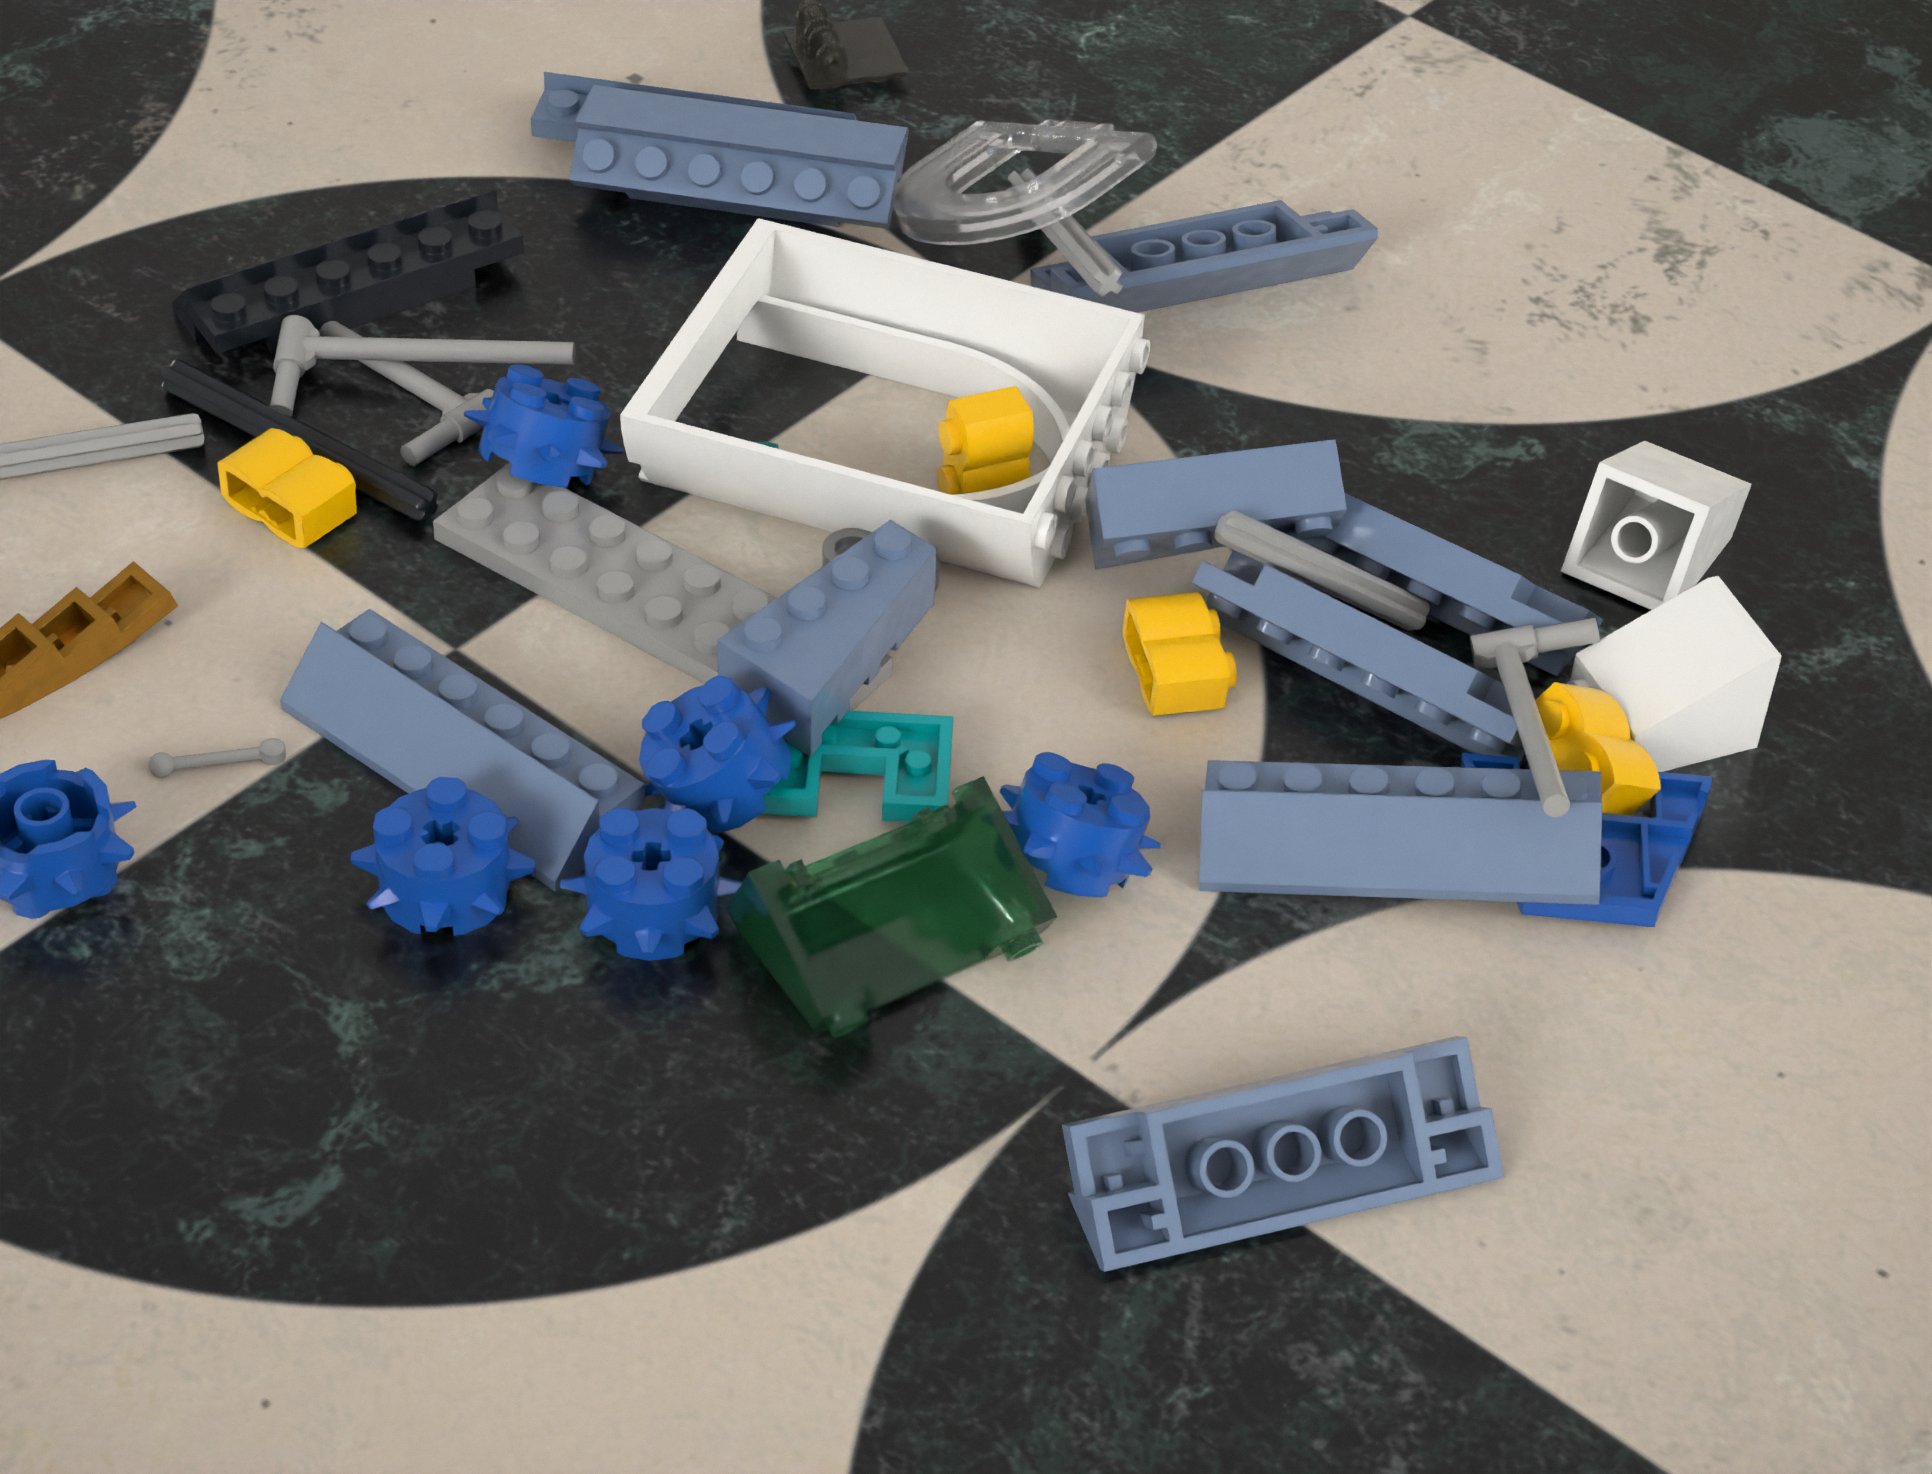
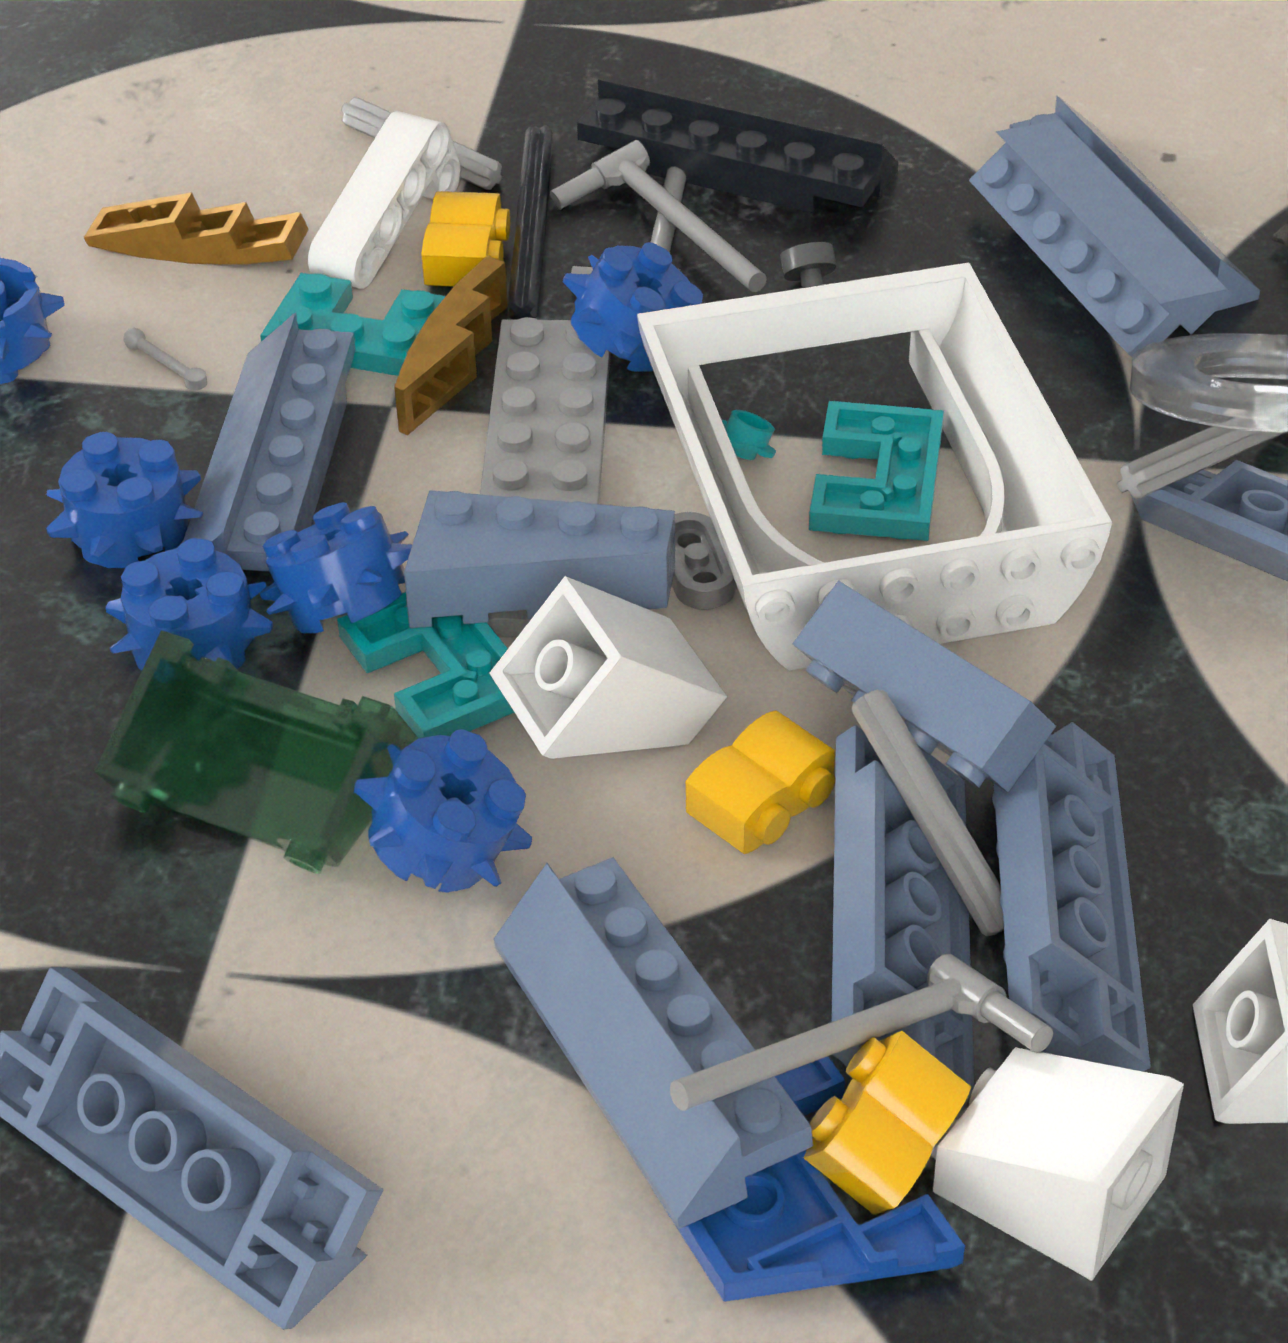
camera: 60 degrees right, 0 degrees up
yellow brick [936,386,1034,495] -> none
none -> teal plate [260,273,446,376]
none -> white beam [308,111,461,289]
none -> pearl gold slope [394,255,508,435]
none -> white slope [490,576,727,759]
none -> dark grey tile [780,242,837,288]
none -> teal plate [809,401,944,541]

